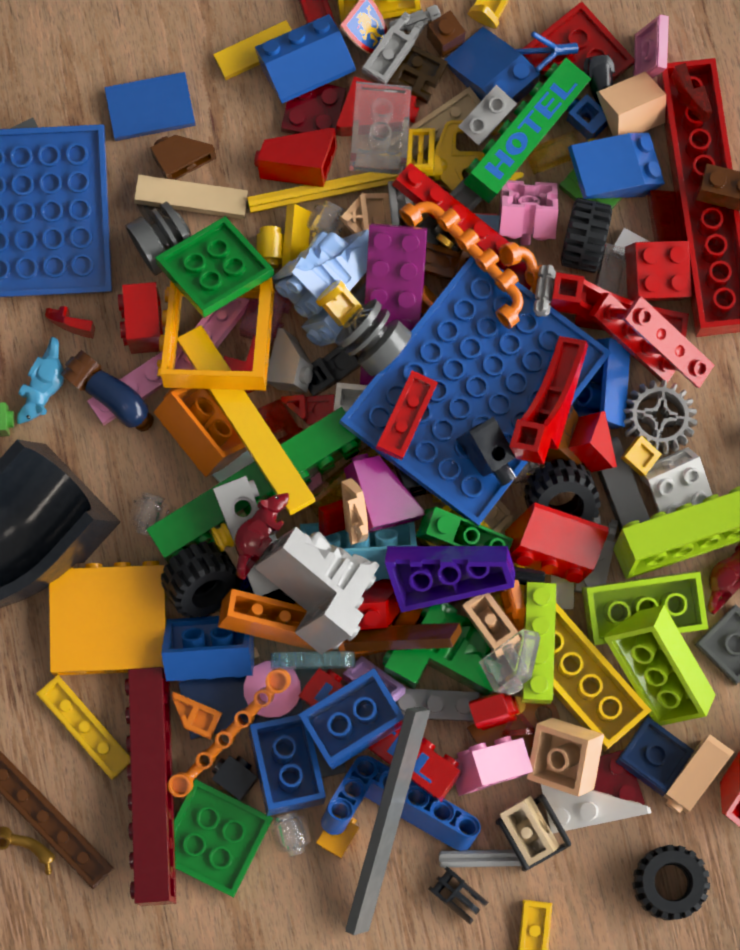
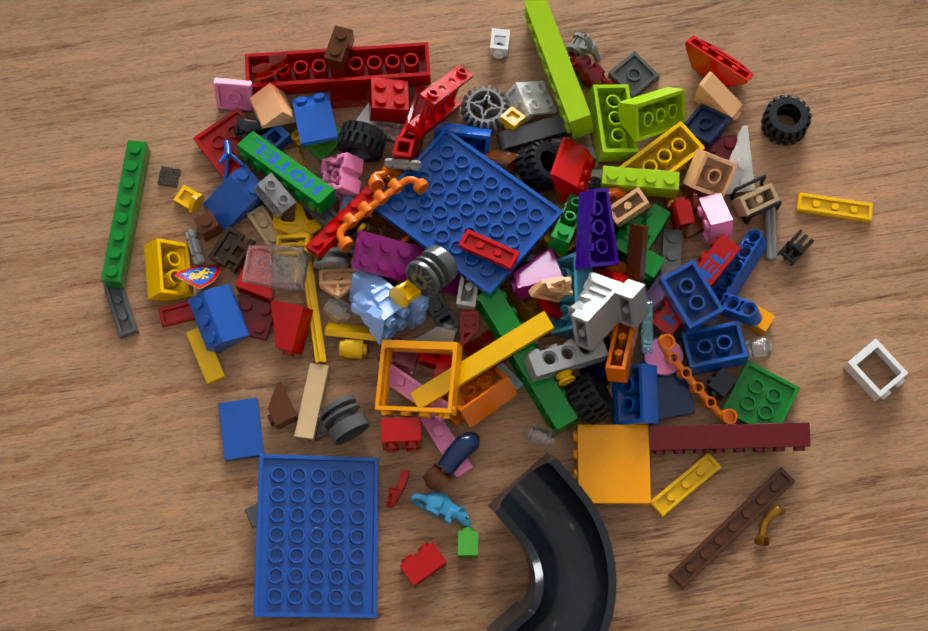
camera: 85 degrees left, 5 degrees down
green plate [155,216,274,318] -> none
orange tile [171,692,223,740] -> none
dark red animal [234,493,289,580] -> none
tile [345,707,430,935] -> none
light grey hinge [362,12,425,86] -> none
black torso [456,417,516,487] -> none
clear slope [479,629,541,695] -> none
red arch [509,336,588,464] -> none
red slope [568,411,617,472] -> none

